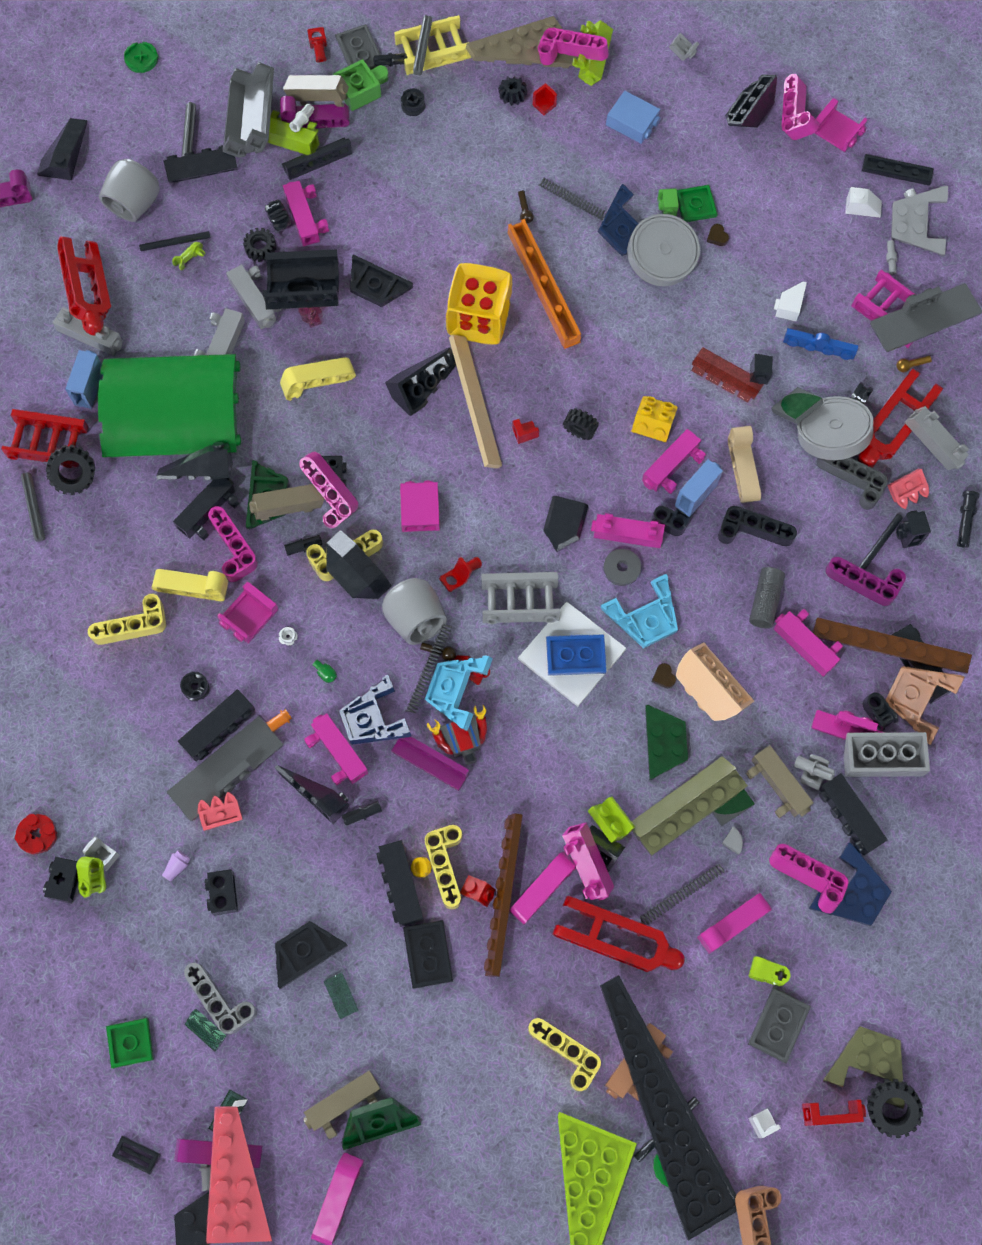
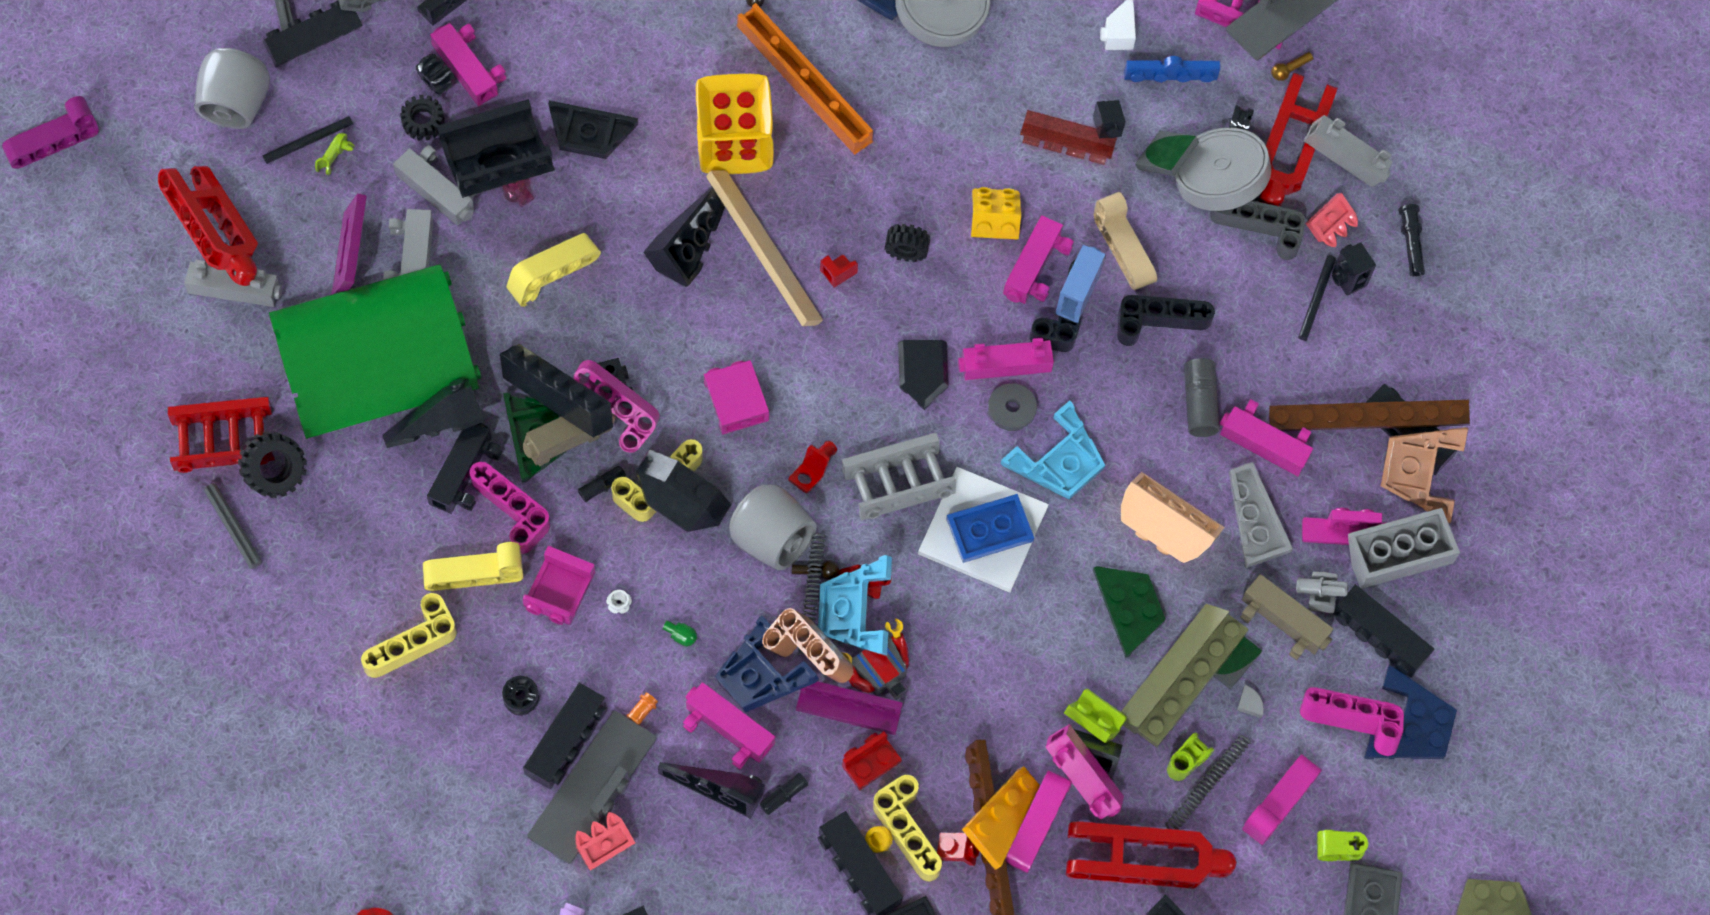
camera: 20 degrees left, 5 degrees down
black wedge [37,118,87,180] -> none
medium blue brick [65,350,103,409] -> none
dark brown tile [651,663,676,689] -> none
magenta beam [825,557,906,606] -> none
black piece [862,692,898,731] -> none
none -> magenta piece [331,193,367,295]
none -> black brick [499,344,613,438]
none -> nougat beam [762,608,853,683]
none -> red bracket [842,731,902,790]
none -> light orange wing [962,766,1040,870]
none -> lime piece [1167,732,1215,781]
none -> light grey wing [1229,462,1293,568]

